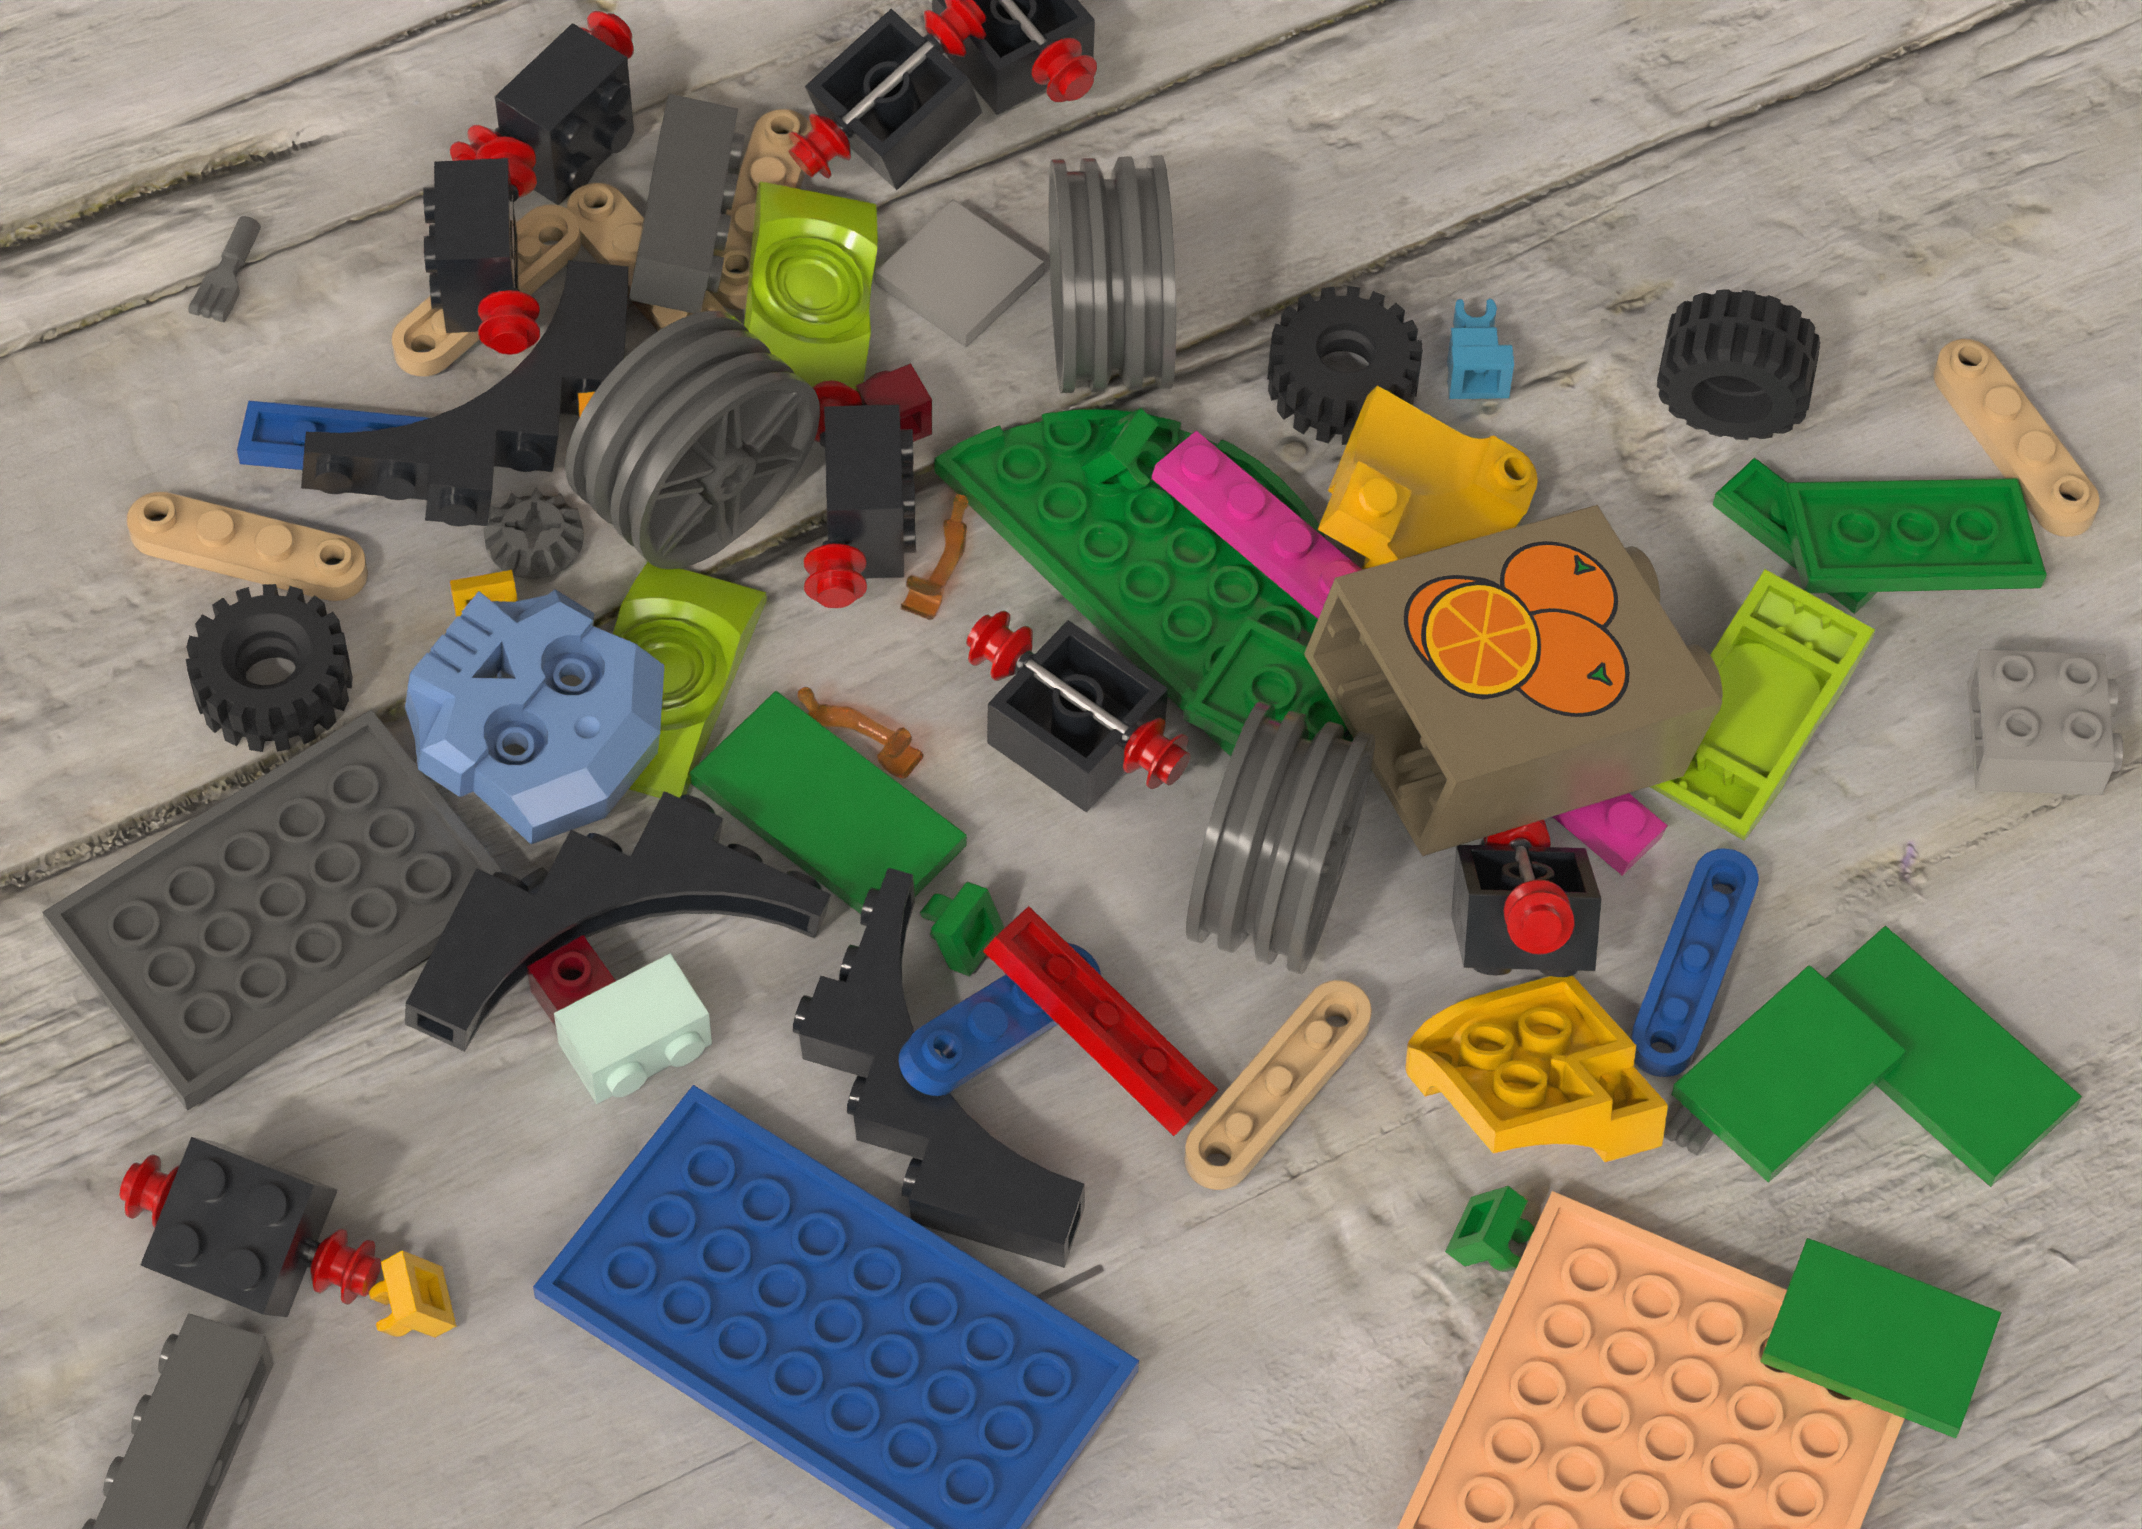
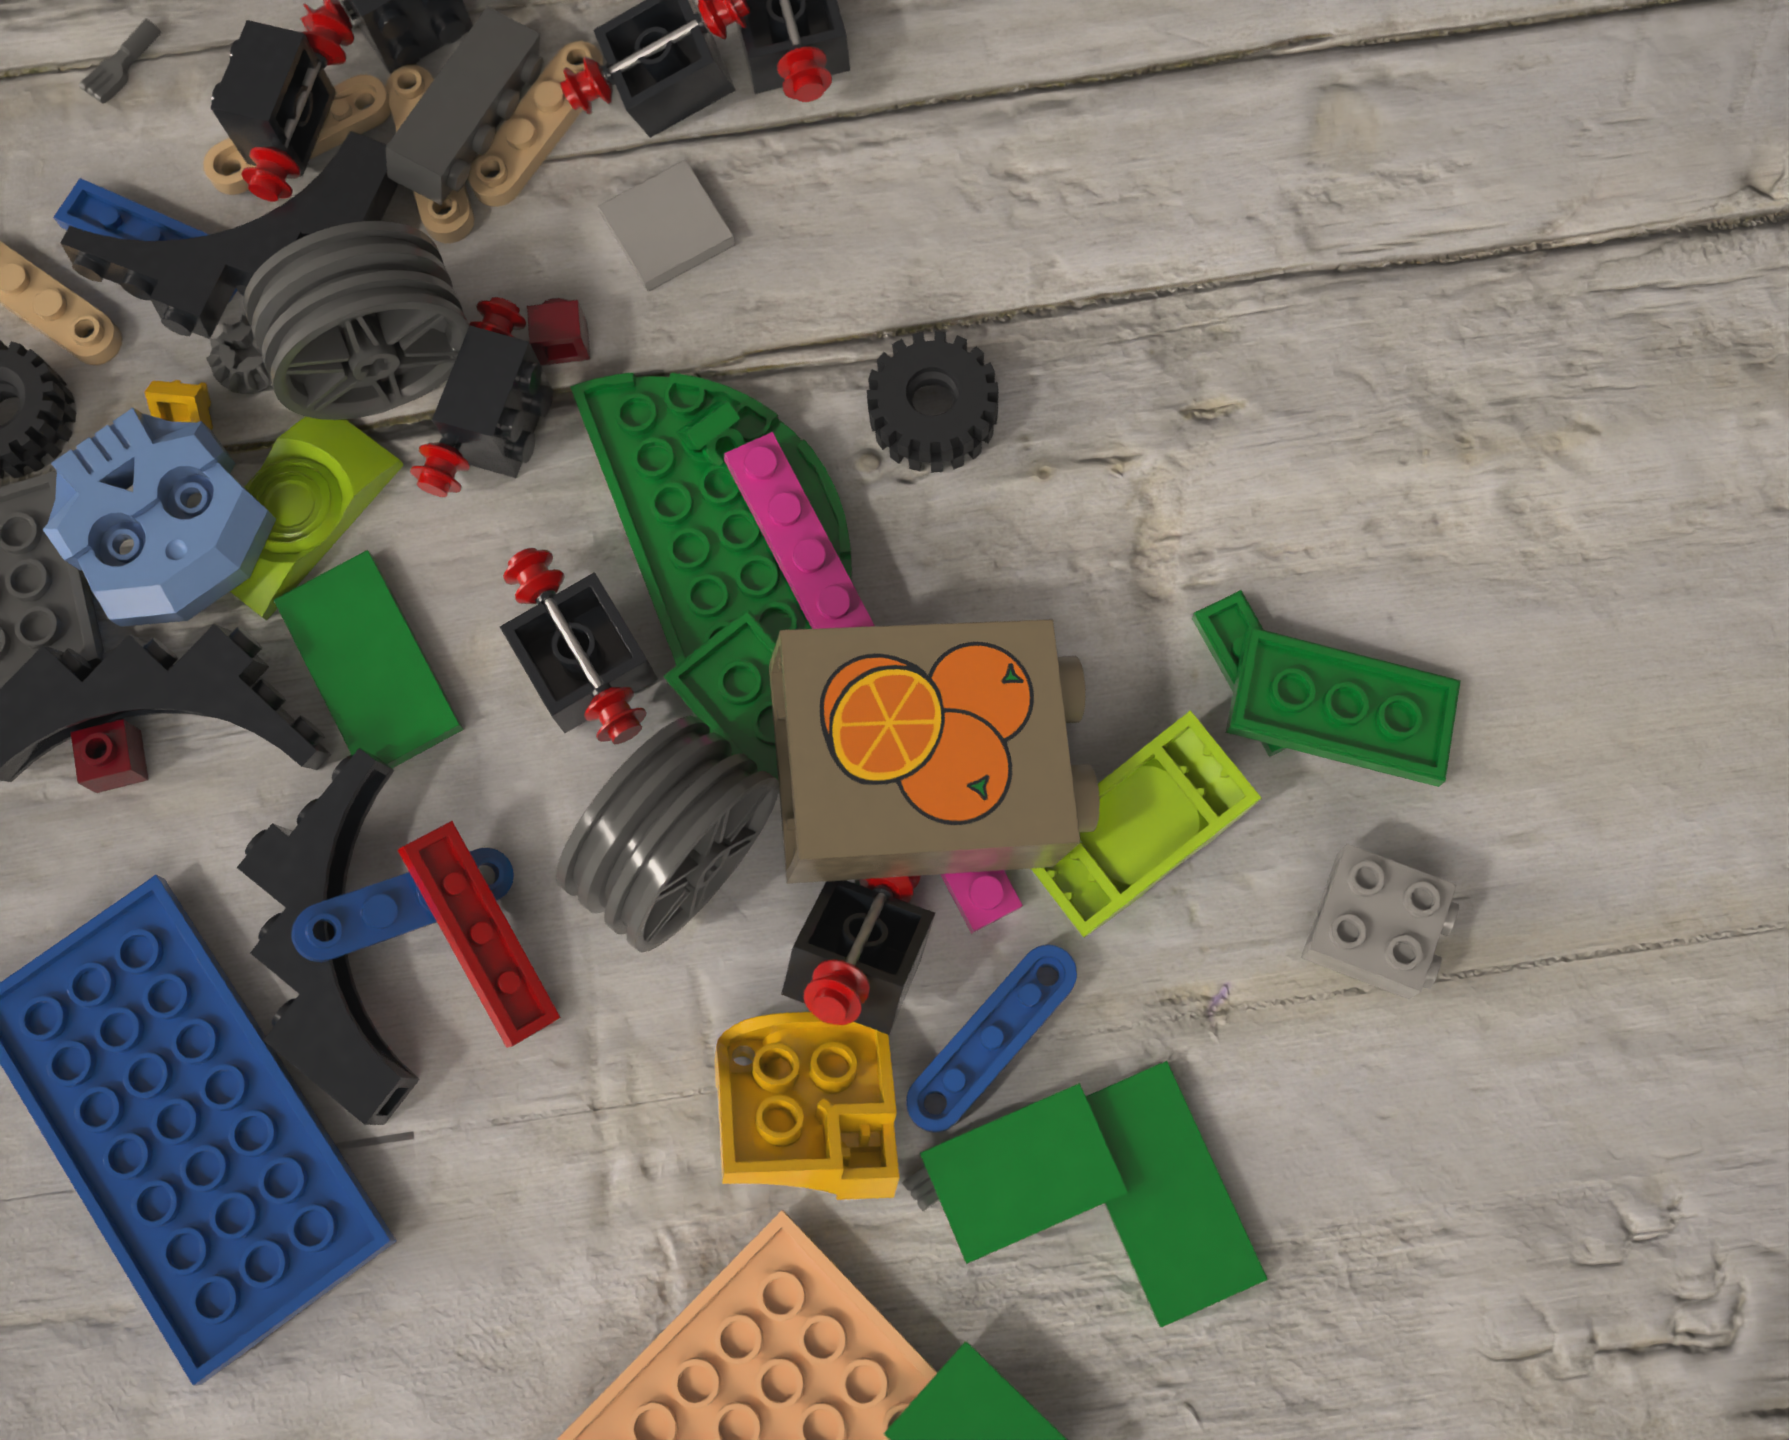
camera: 30 degrees right, 15 degrees up
light aqua brick [554,953,712,1104] -> none
lime slope [744,181,878,390] -> none
clear orange piece [798,687,924,779] -> none
clear orange piece [900,495,969,620] -> none
green tile [920,881,1005,977] -> none
dark grey wheel [1048,155,1176,394] -> none
tan plate [1184,980,1372,1190] -> none
yellow slope [1317,385,1538,570] -> none
green tile [1445,1186,1535,1272] -> none
dark azure piece [1447,299,1514,399] -> none
black tyre [1657,289,1821,440] -> none
tan plate [1934,339,2100,537] -> none

